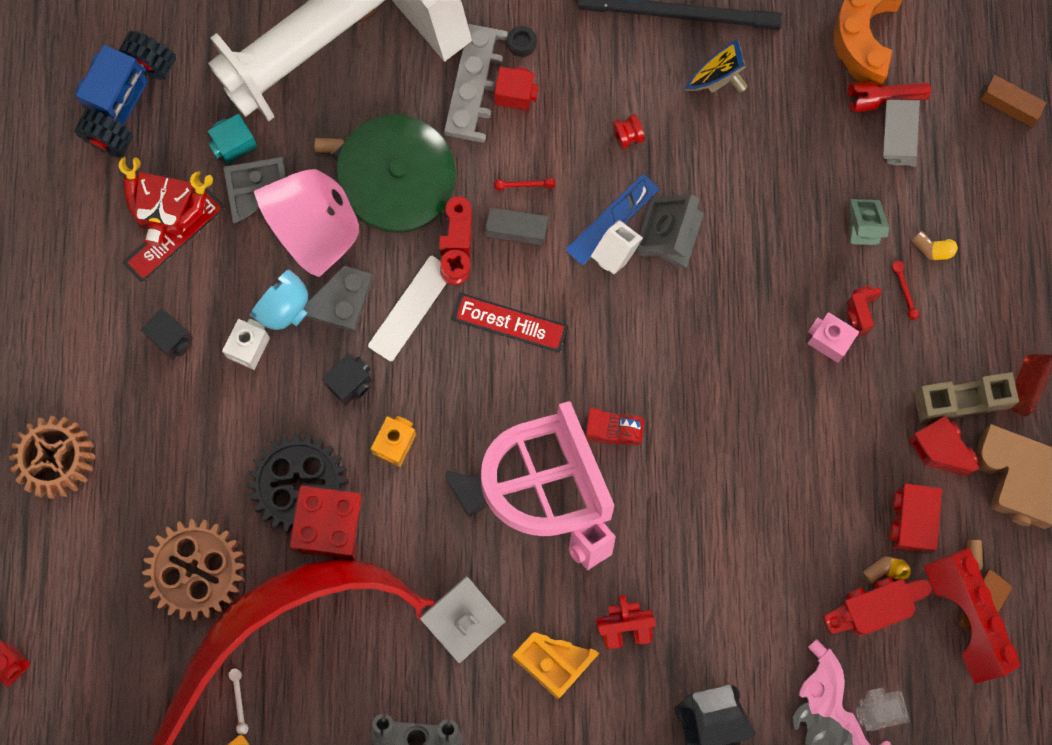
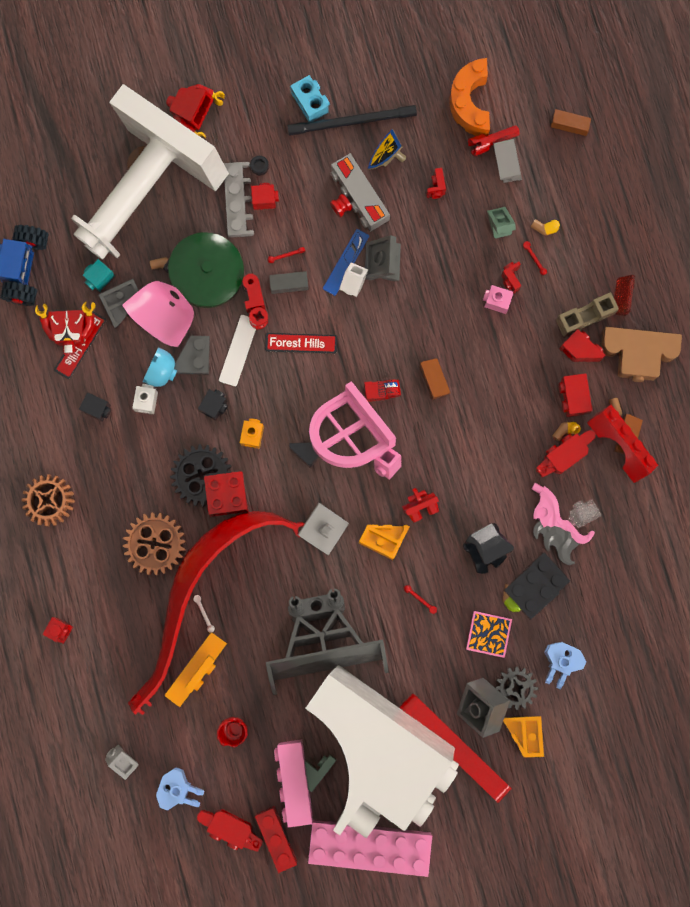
camera: 15 degrees left, 5 degrees up
none -> light grey brick [330,153,390,232]
none -> dark orange slope [419,358,450,400]
none -> red bracket [426,168,446,199]

